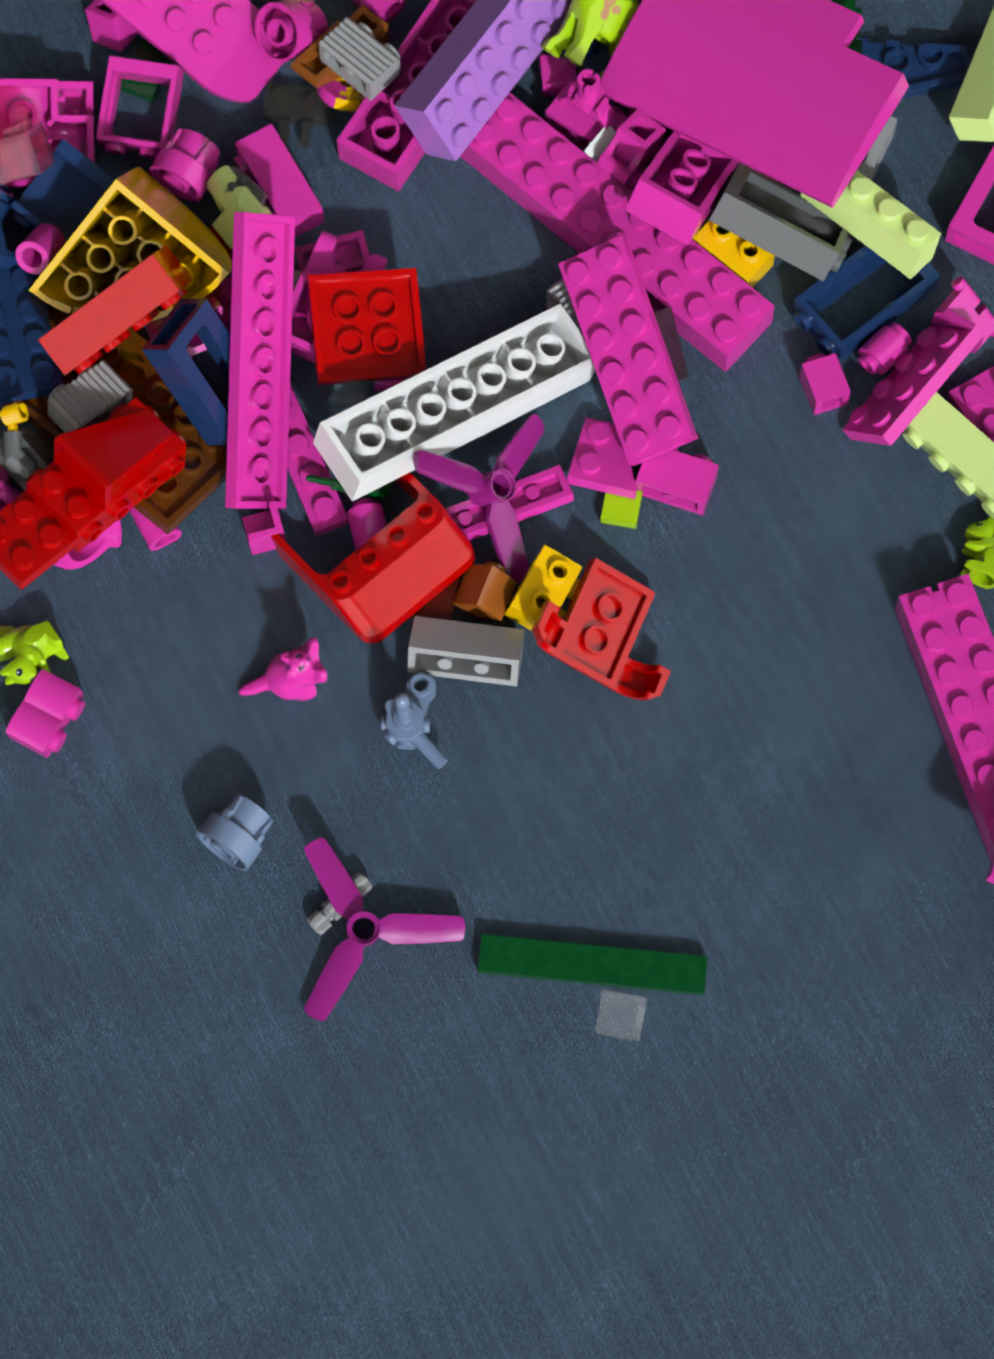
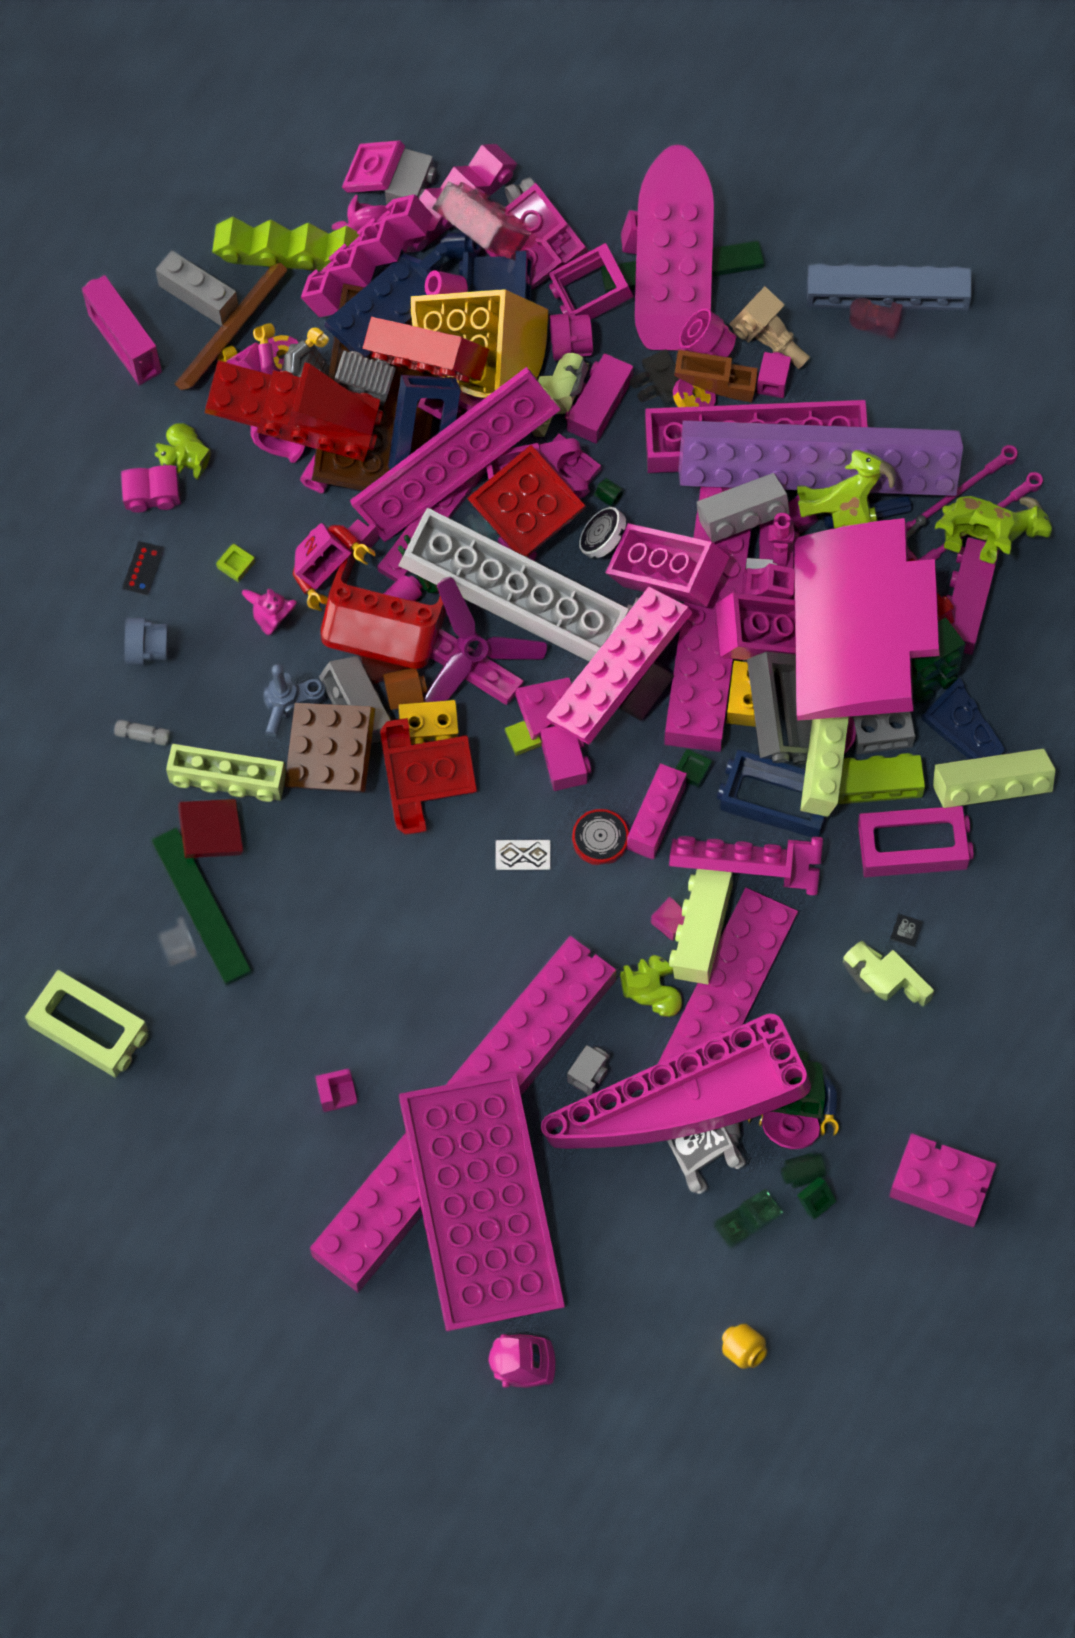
camera: 55 degrees right, 5 degrees down
magenta piece [304,838,465,1021] -> none
light grey brick [319,17,401,101] -> none
dark pink brick [799,353,851,415] -> none
dark pink brick [859,322,912,375] -> none
none -> yellowish green piece [25,970,148,1078]
none -> black sticker [122,541,165,596]
none -> yellowish green brick [166,744,286,802]
none -> dark red tile [178,799,243,858]
none -> lime tile [216,543,256,583]
none -> plate [284,703,376,793]
none -> dark pink torso [293,523,376,611]
none -> dark pink panel [315,1069,357,1112]
none -> white sticker [496,840,550,870]
none -> tile [572,809,629,865]
none -> tile [579,507,626,559]
none -> dark green hose [594,478,624,507]
none -> dark pink brick [605,523,729,607]
none -> dark pink brick [627,763,687,860]
none -> dark pink slope [651,897,685,941]
none -> dark green plate [675,749,712,788]
none -> light grey brick [696,473,789,543]
none -> lime brick [838,753,925,804]

